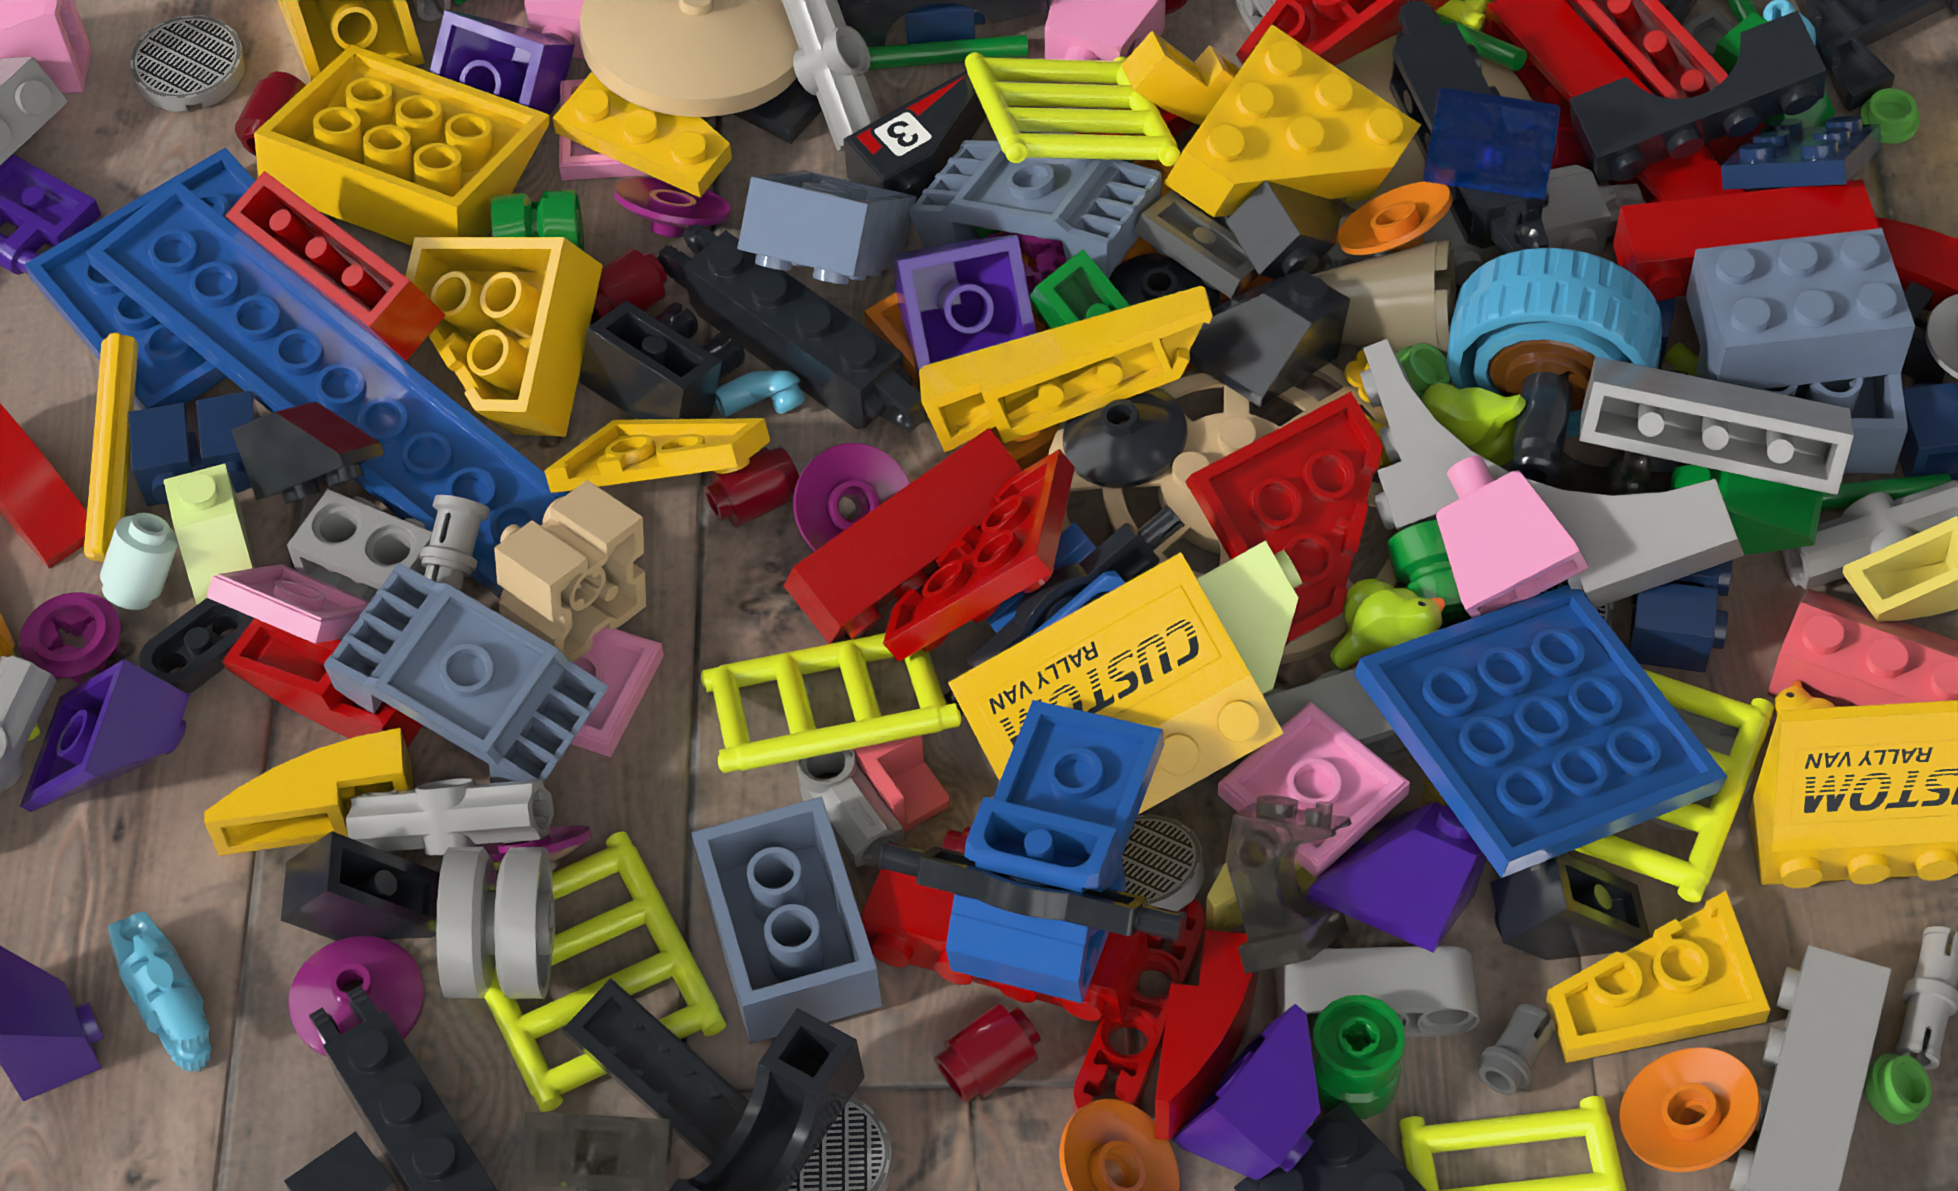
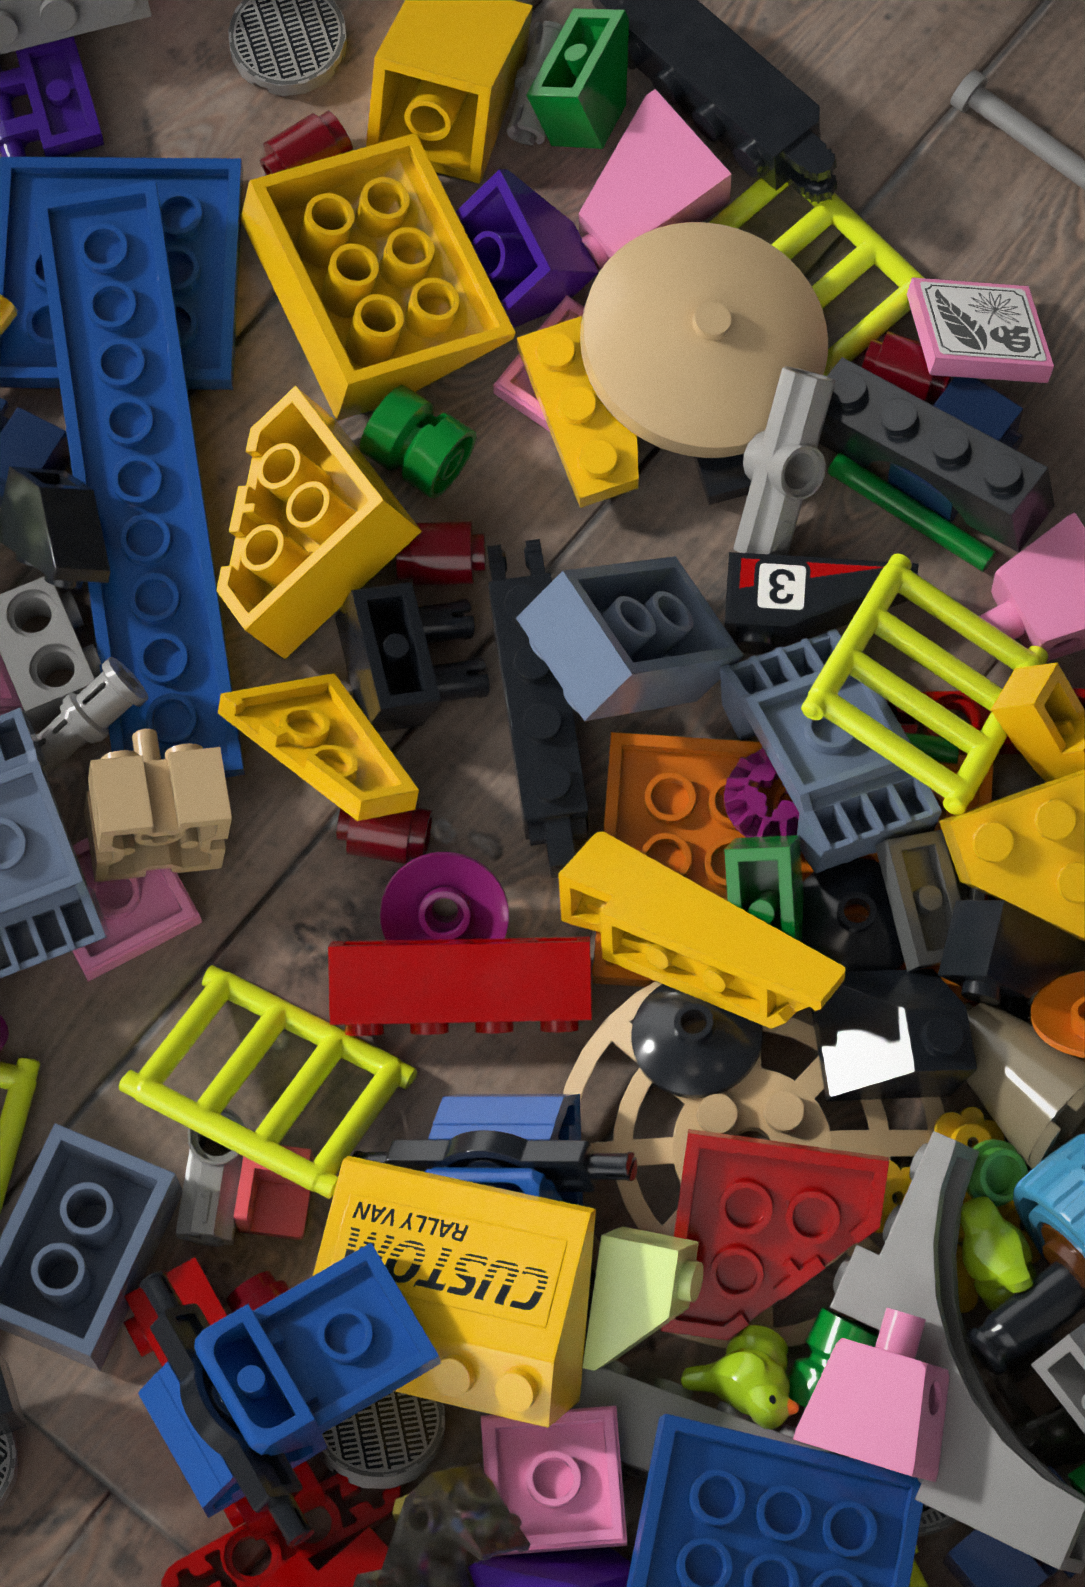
camera: 40 degrees right, 15 degrees up
red brick [226,171,445,361] -> none
magenta dish [613,177,731,237] -> none
medium azure arm [714,371,805,418] -> none
red plate [883,449,1075,662] -> none
dark purple slope [889,235,1036,380] -> none
dark red brick [934,1003,1041,1103] -> none

